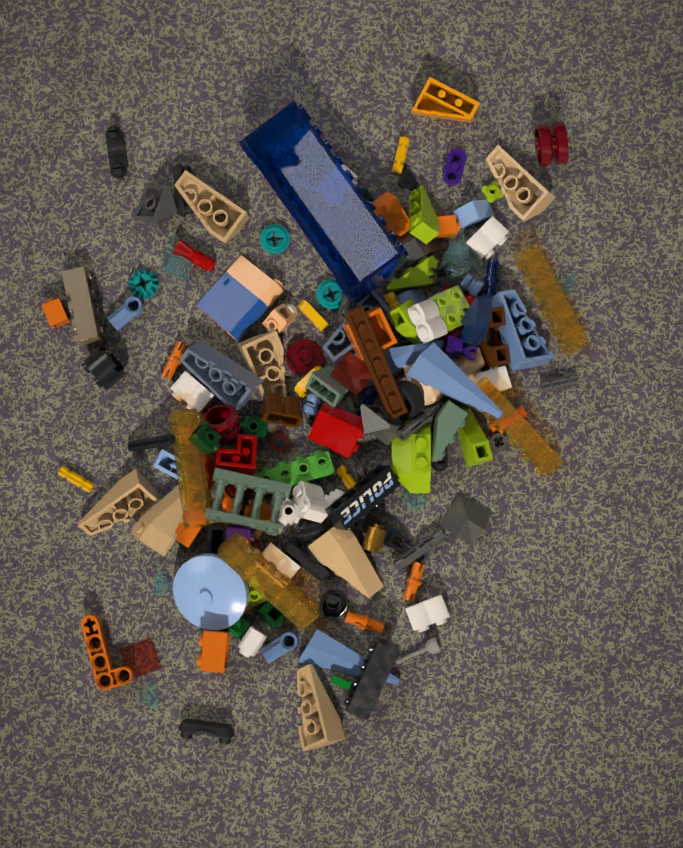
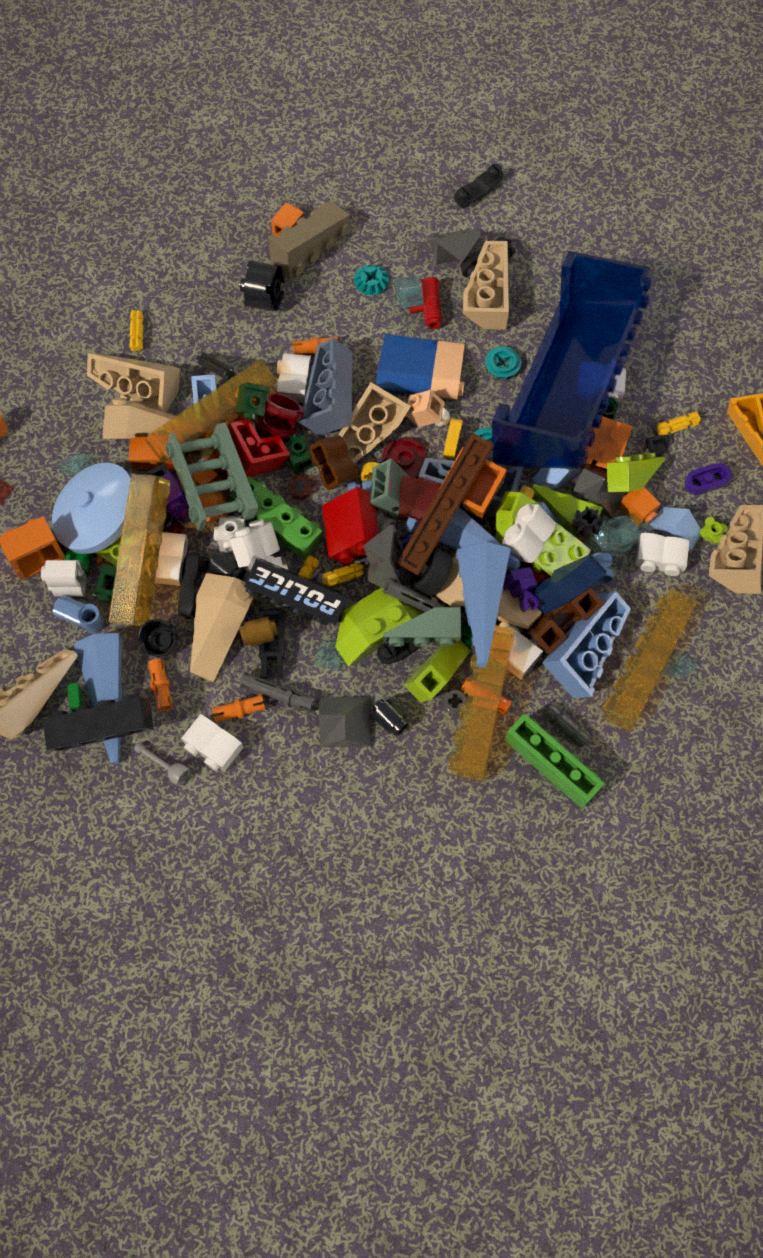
camera: 55 degrees right, 15 degrees down
medium blue piece [107,296,145,331] -> none
clear blue pin [484,260,500,296] -> none
none -> yellow axle [322,563,364,587]
none -> black brick [372,699,410,736]
none -> bright green brick [504,713,605,809]

